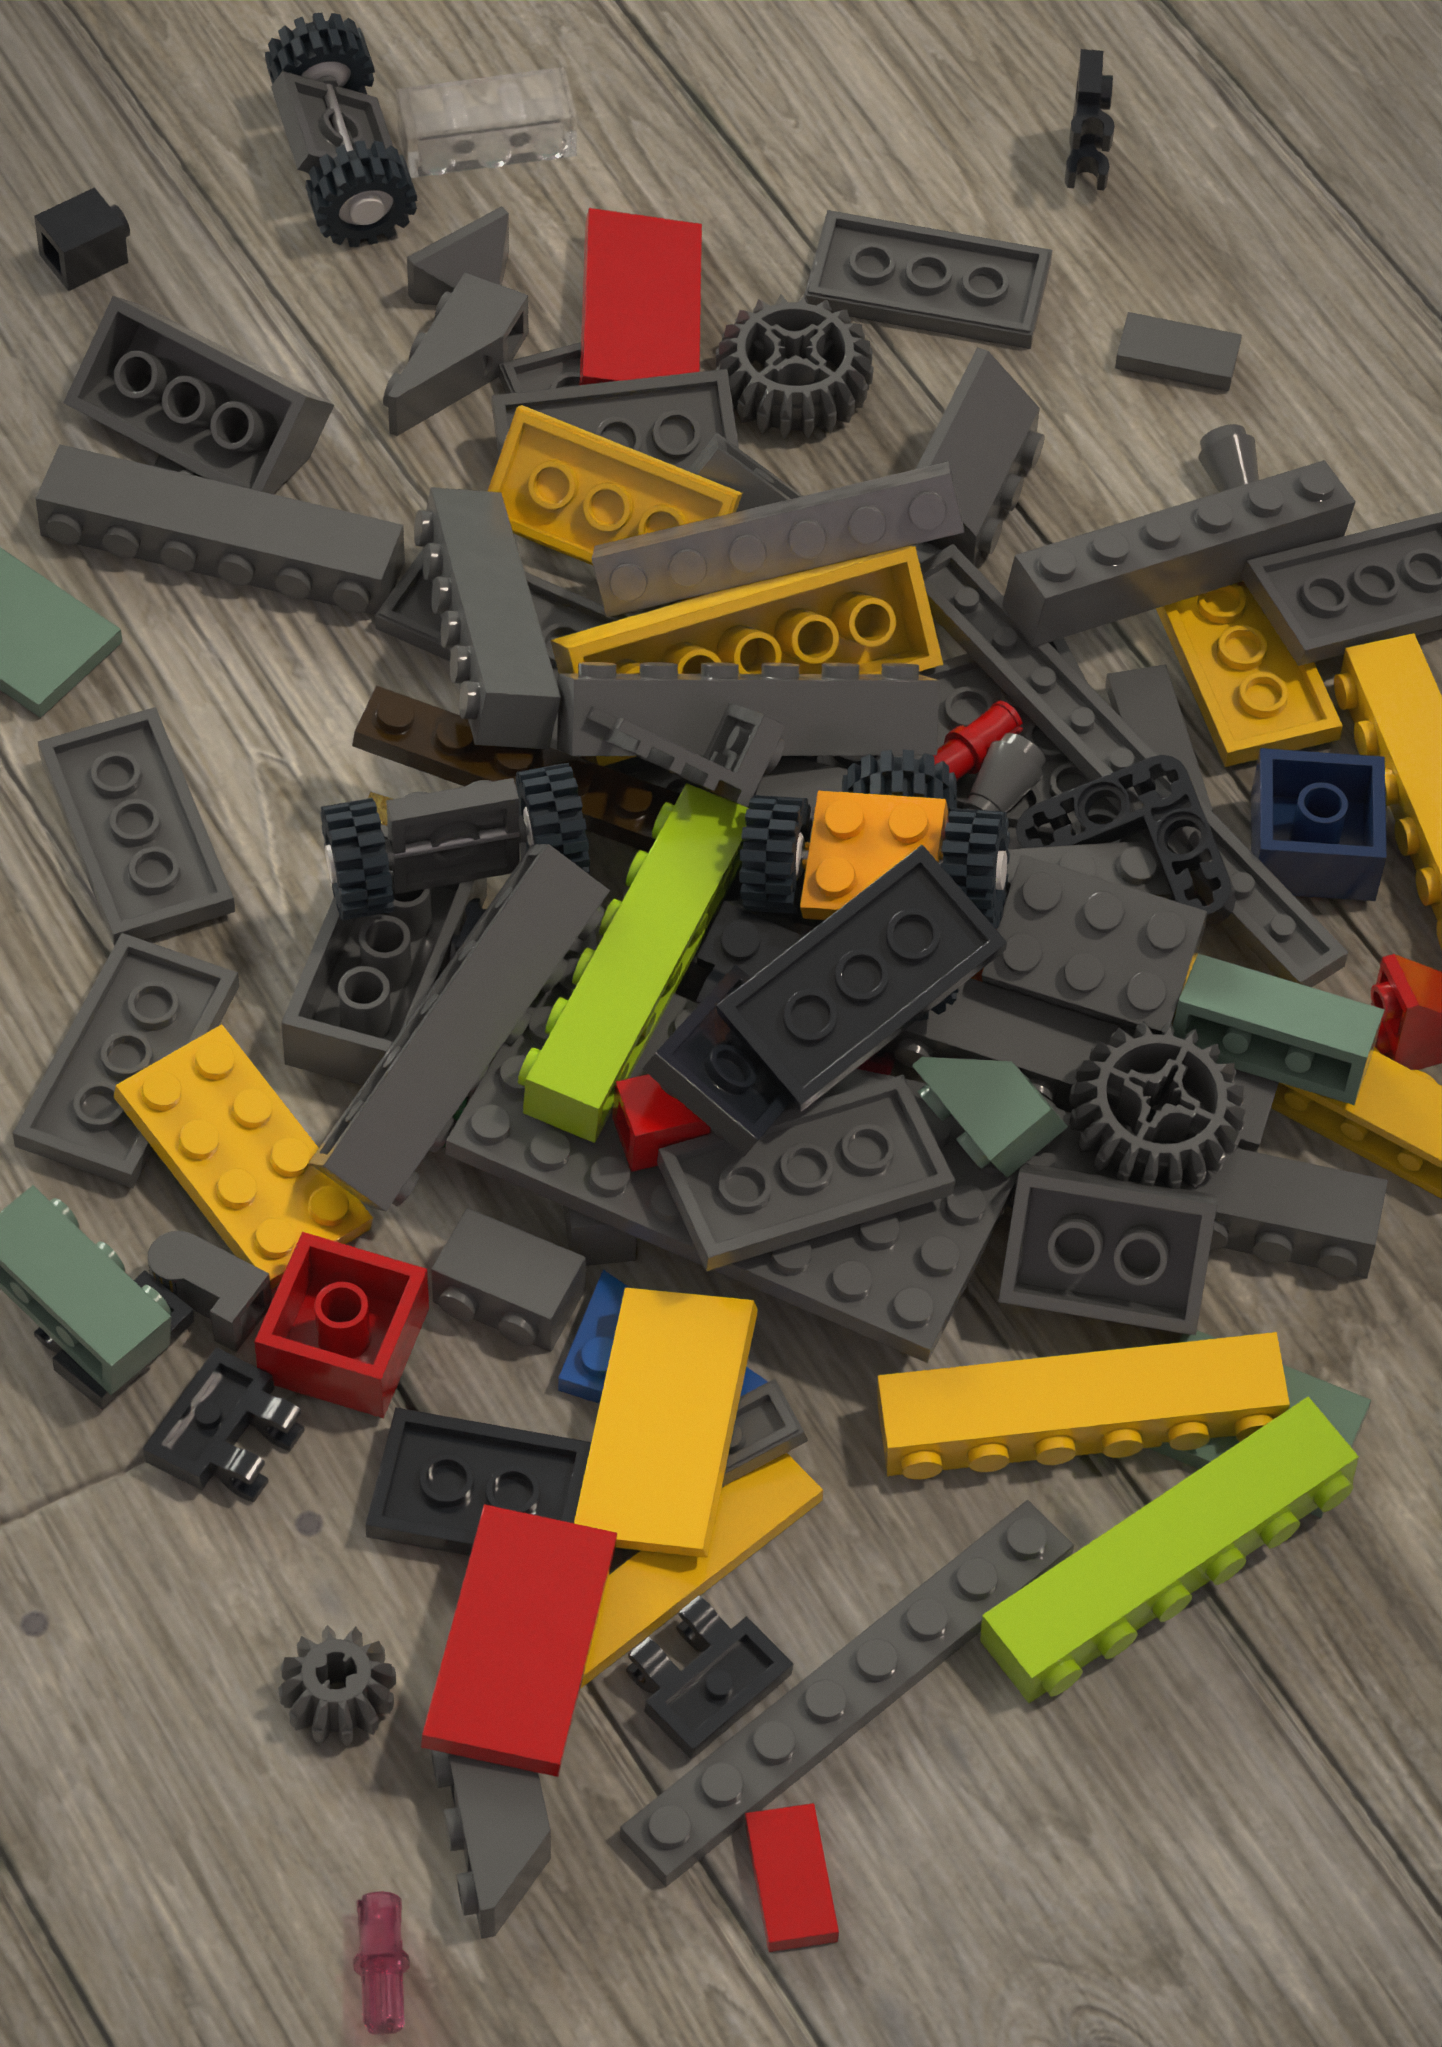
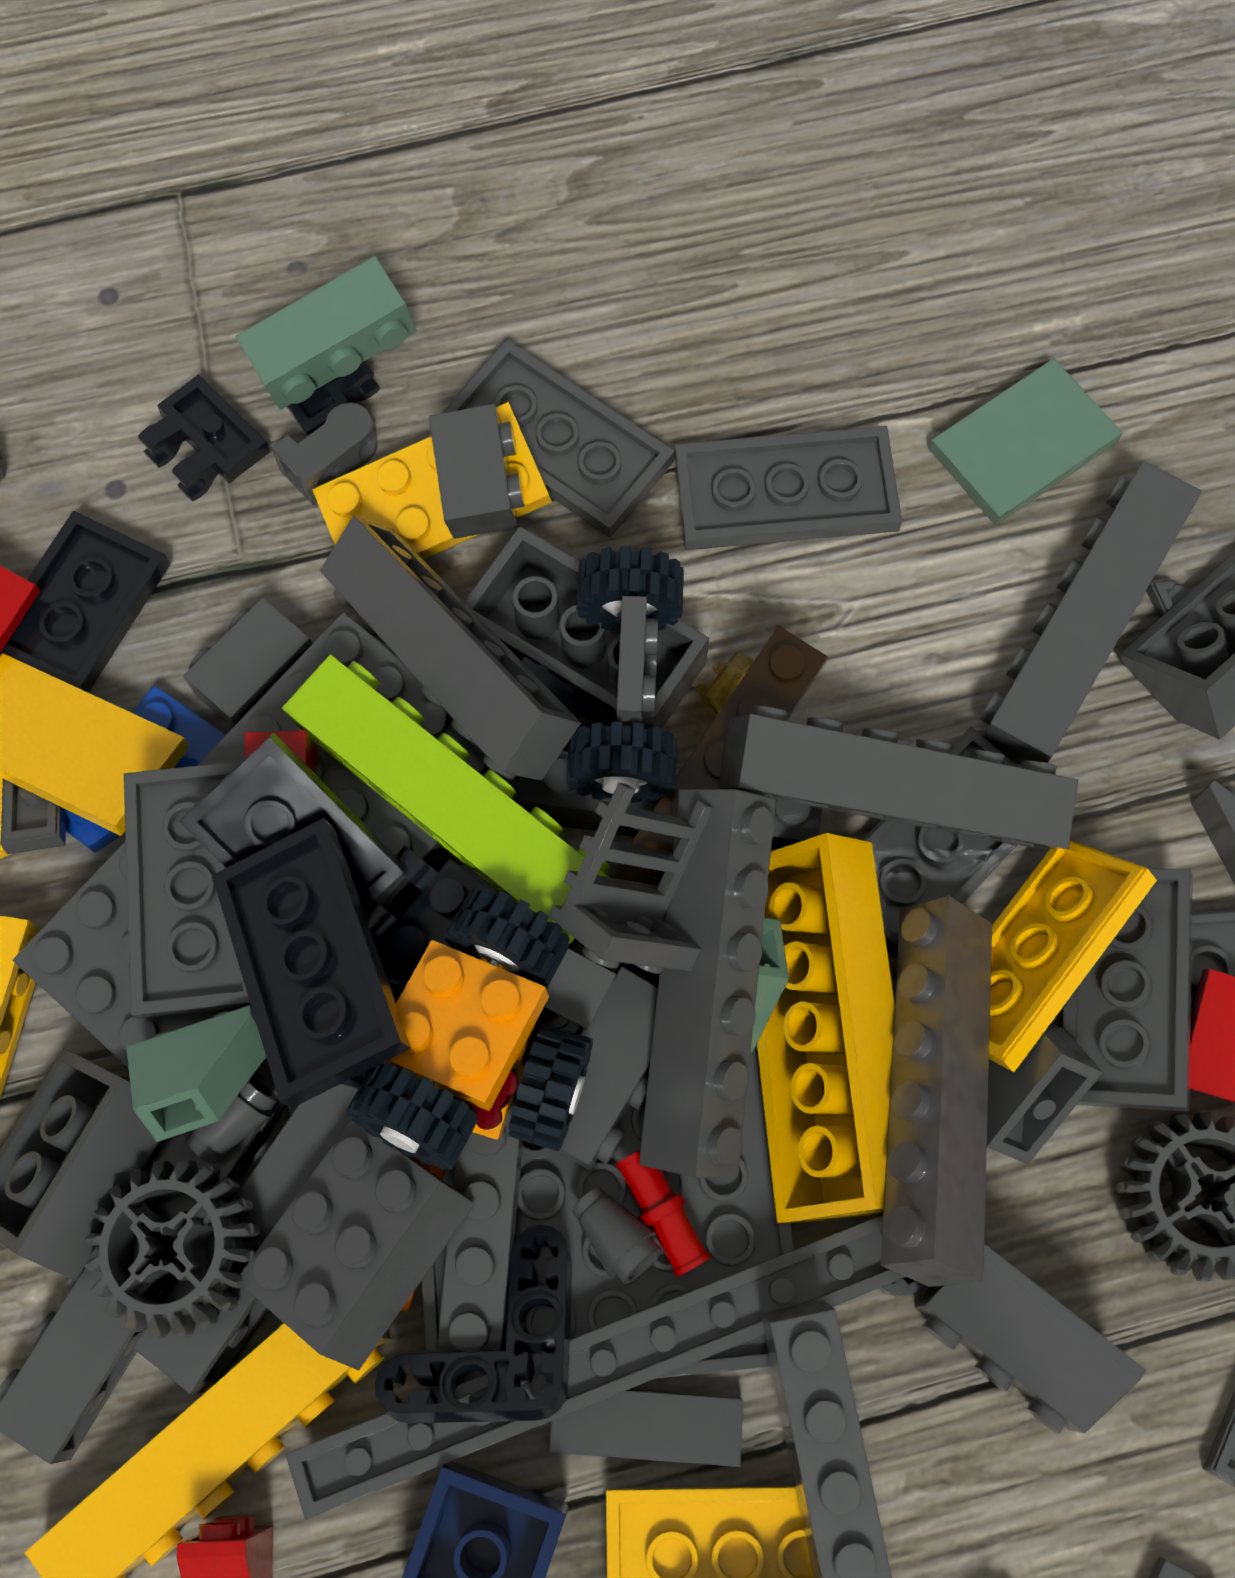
camera: 110 degrees right, 15 degrees up
red brick [254,1232,429,1419] -> none
sand green brick [1173,953,1385,1105] -> none
none -> dark grey brick [429,404,525,539]

